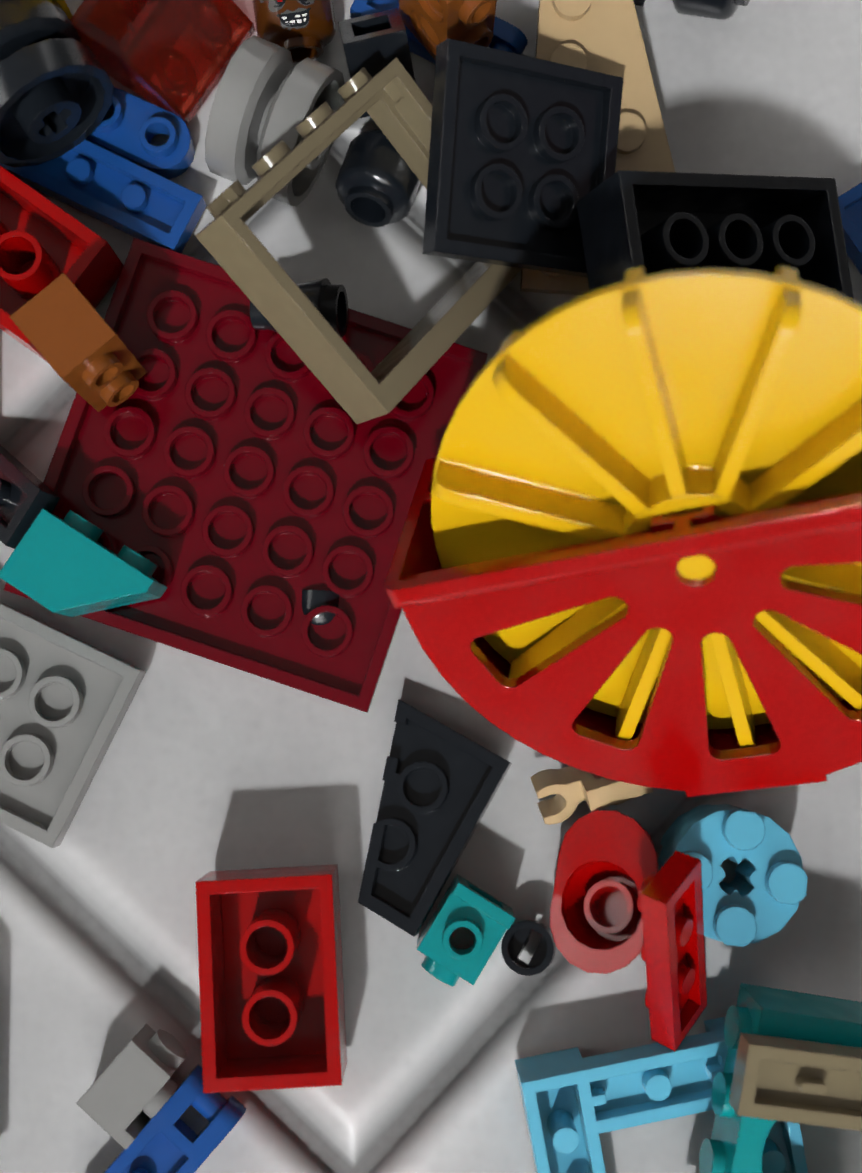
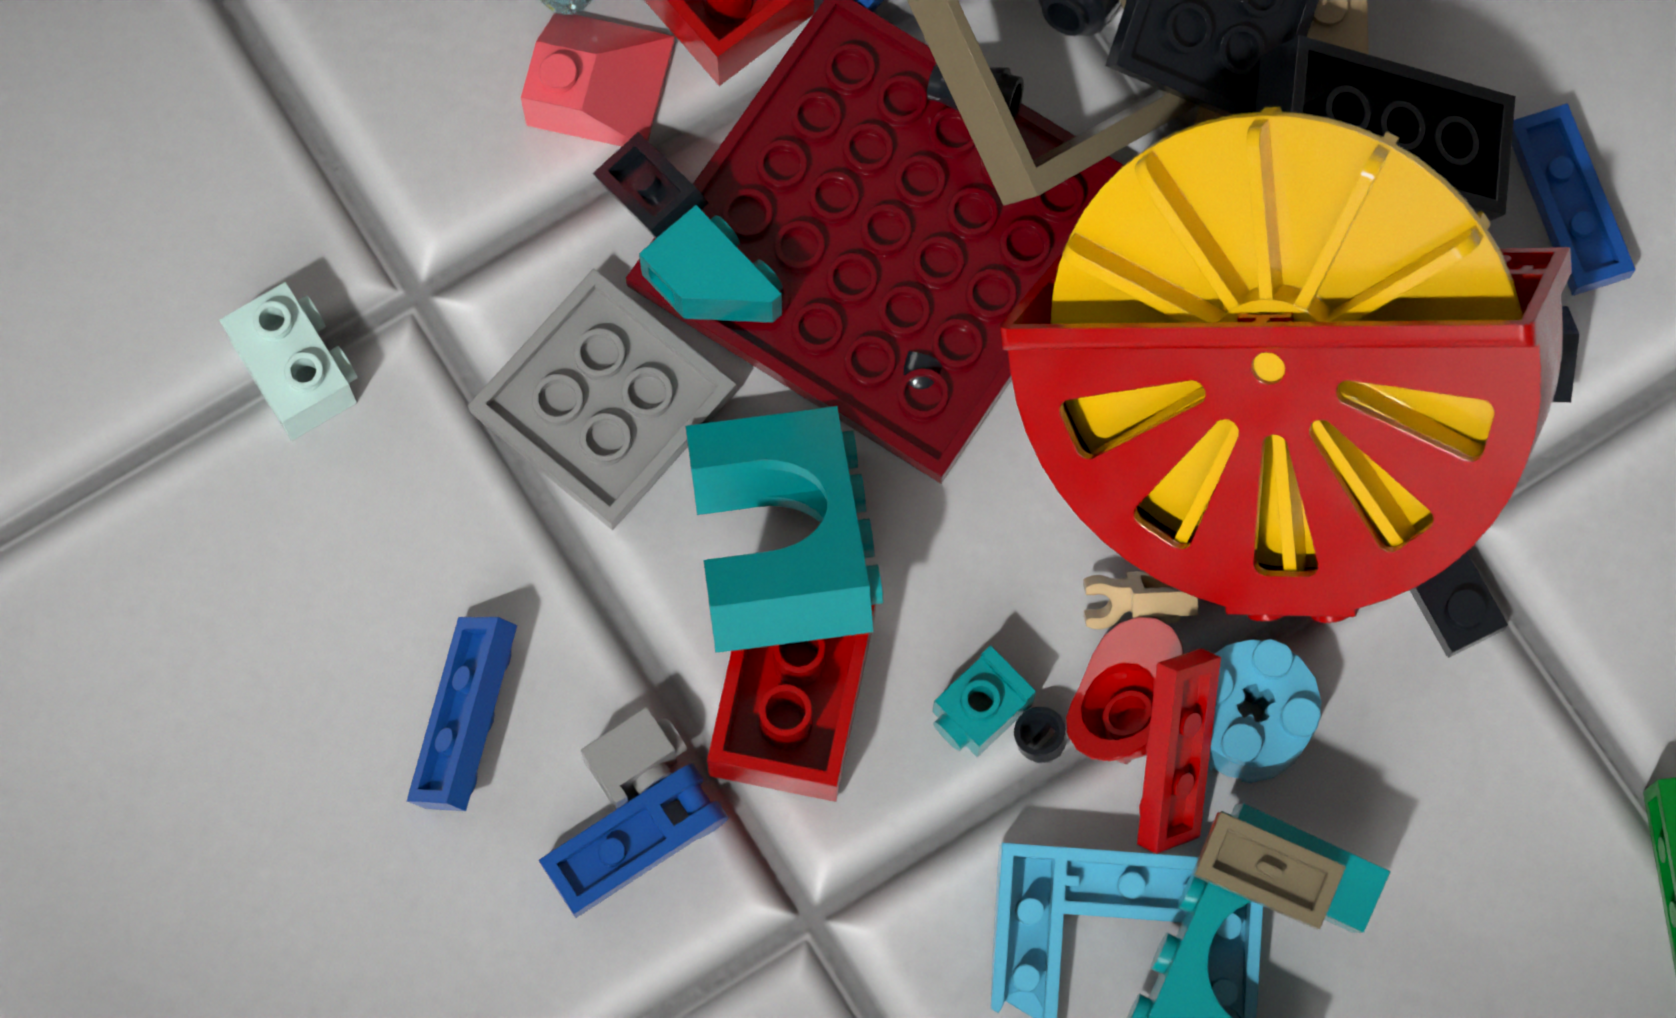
camera: 15 degrees right, 10 degrees down
dark orange brick [10,273,147,412] -> none
black wing [358,699,512,936] -> none
none -> teal arch [685,406,883,653]

